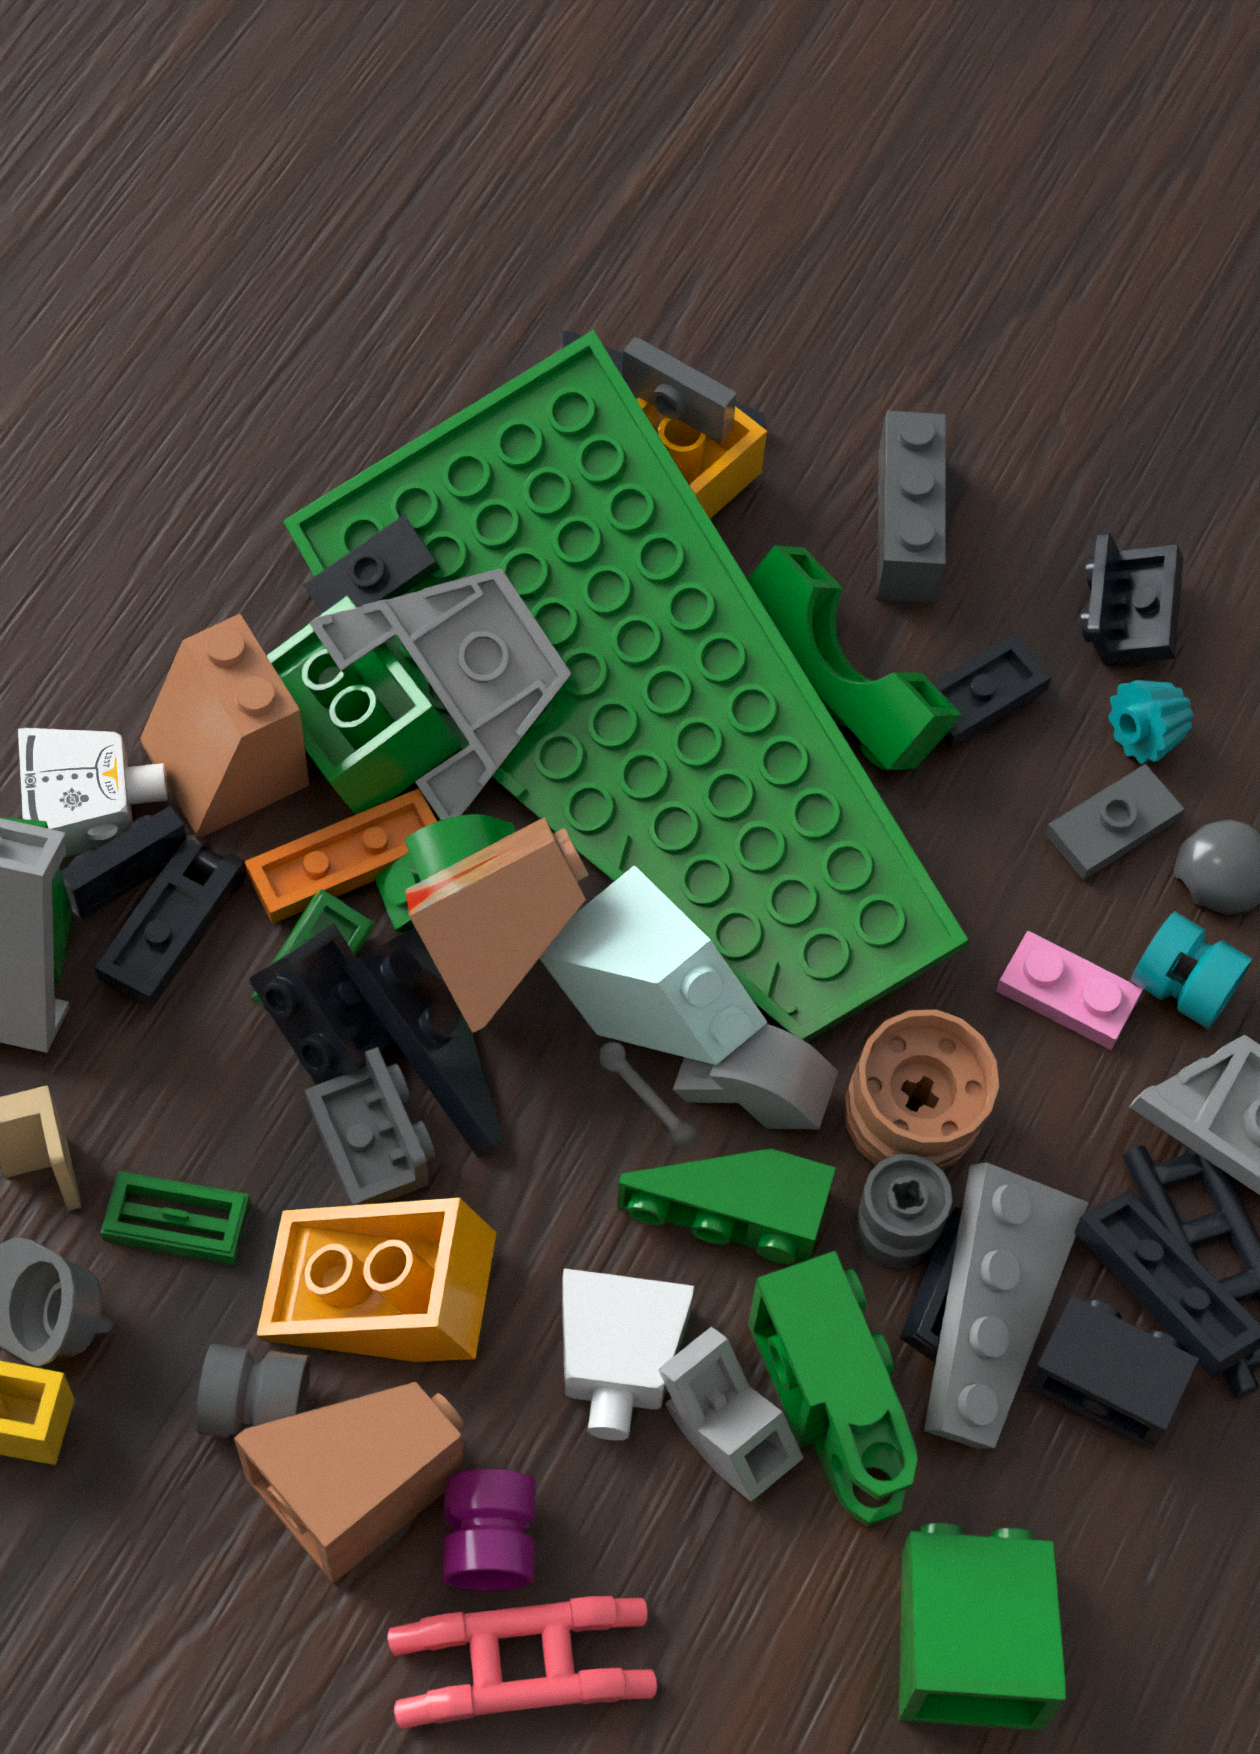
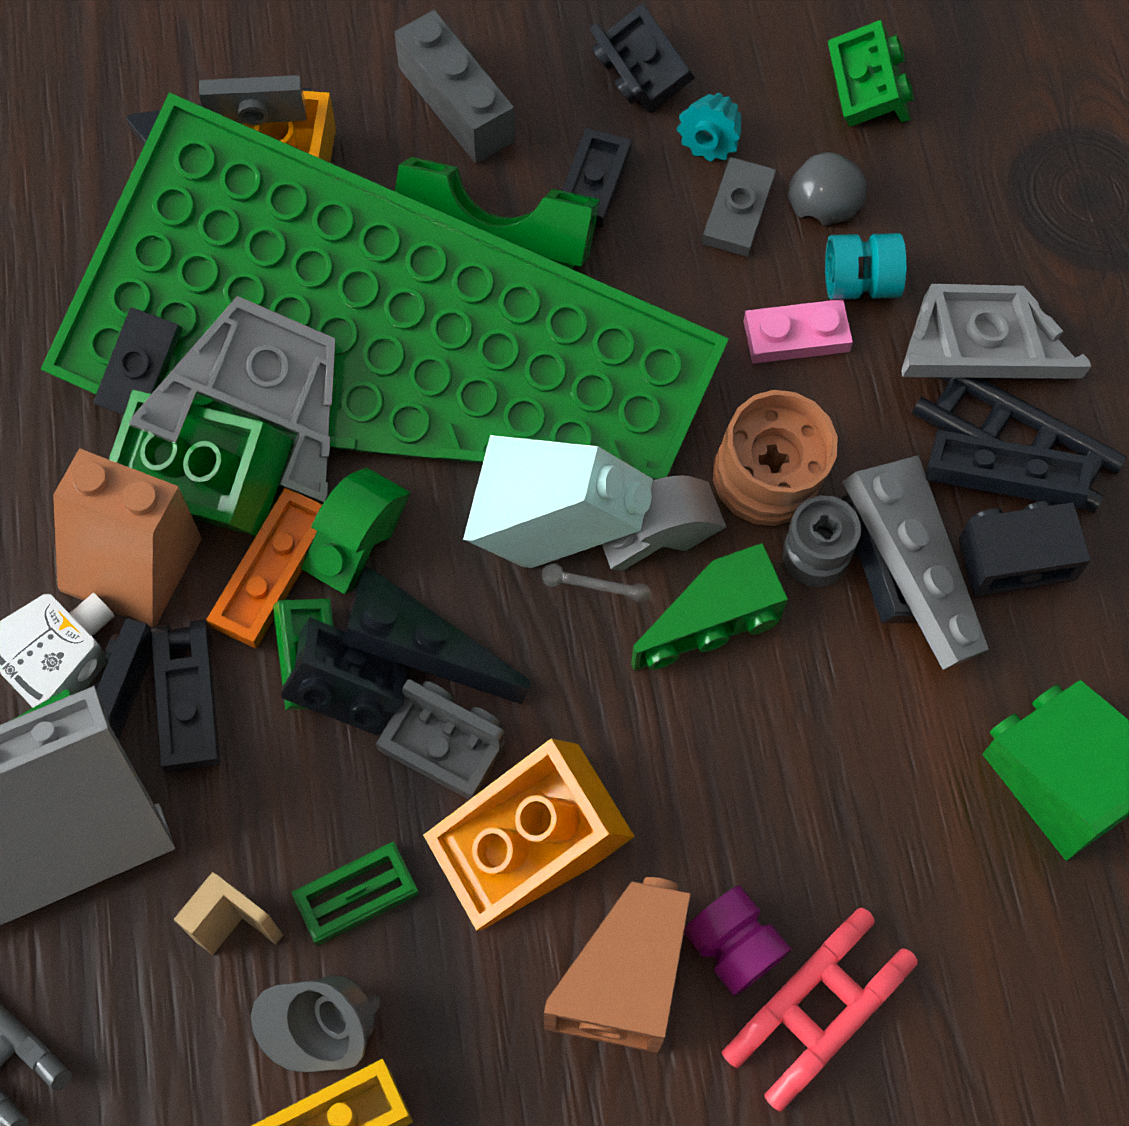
camera: 35 degrees left, 5 degrees up
dark grey wheel [196,1344,310,1438] -> none
nougat slope [405,817,589,1033] -> none
white torso [562,1268,694,1440] -> none
light grey brick [658,1326,803,1502] -> none
green brick [748,1251,917,1527] -> none

